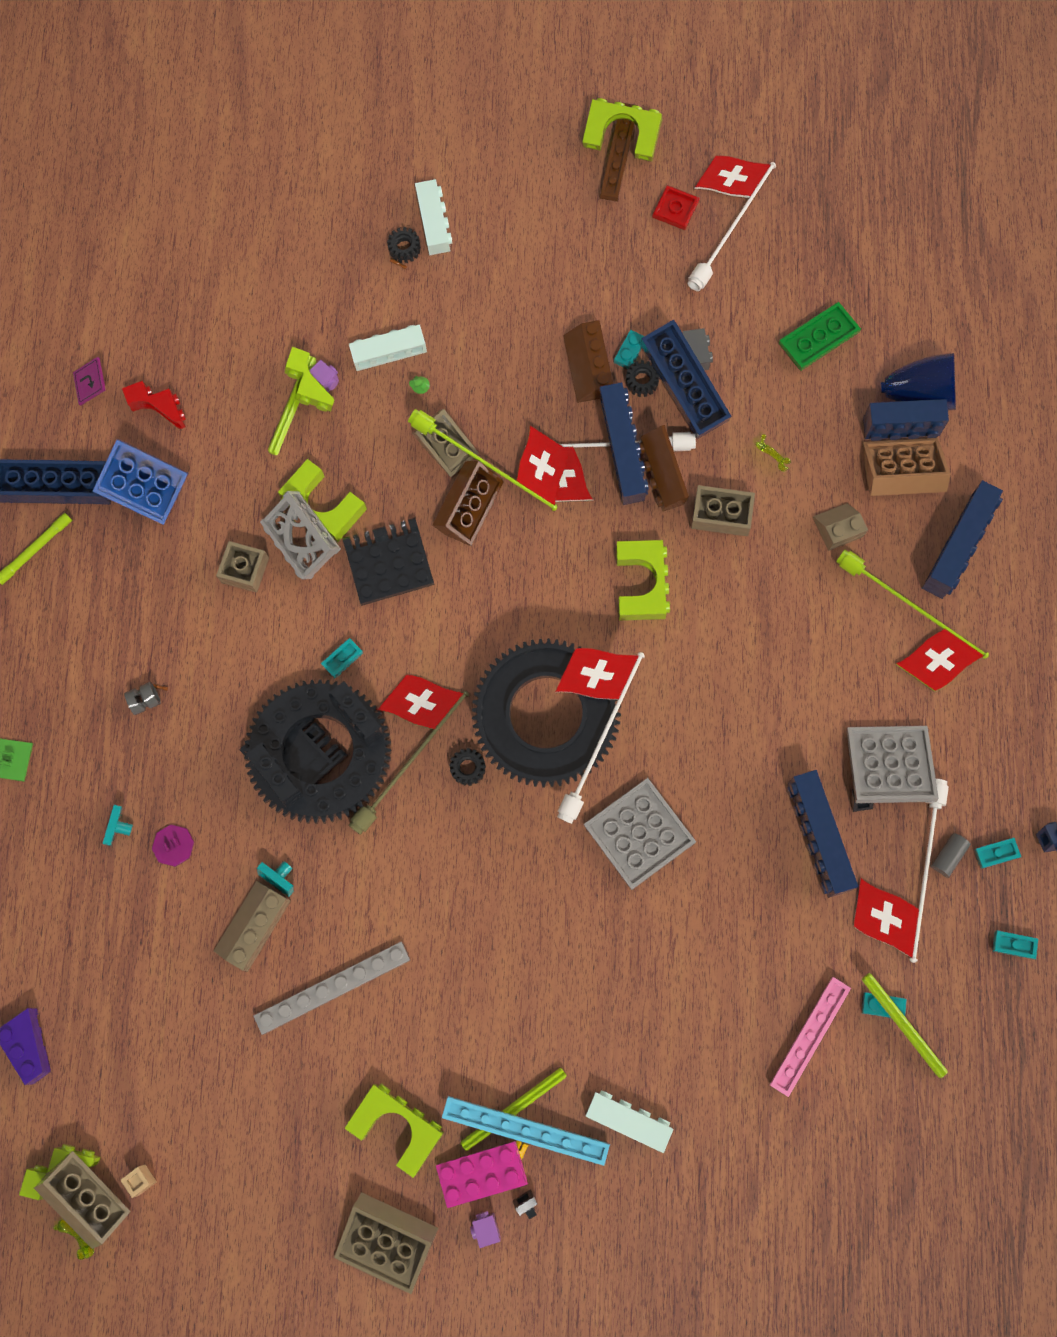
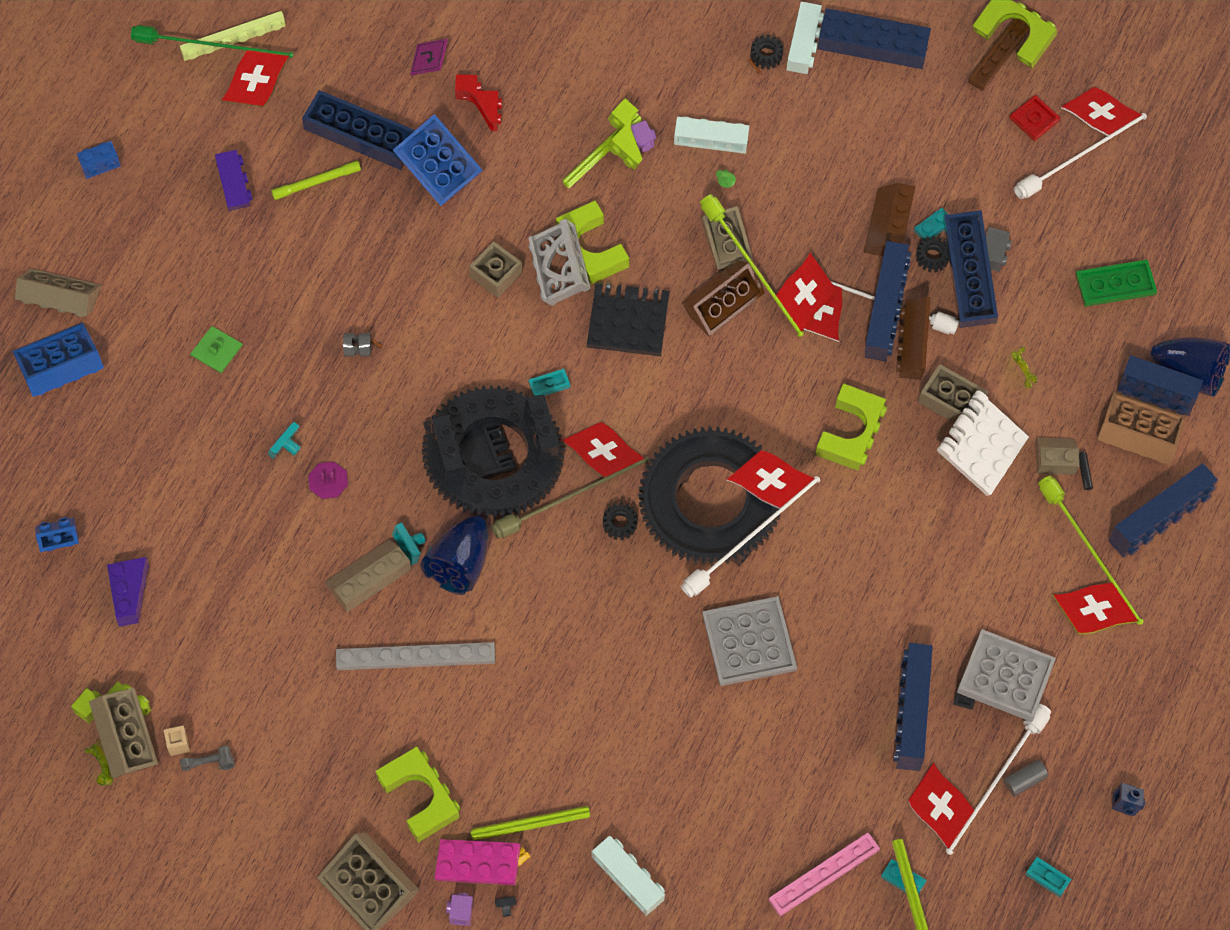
camera: 15 degrees right, 10 degrees down
medium azure plate [442,1096,610,1166] -> none
teal plate [974,838,1021,869] -> none
none -> dark grey brick [180,746,235,771]
none -> clear blue cylinder [420,516,488,595]
none -> dark blue brick [818,8,931,69]
none -> white hinge [937,391,1029,496]
none -> black piece [1079,452,1093,490]

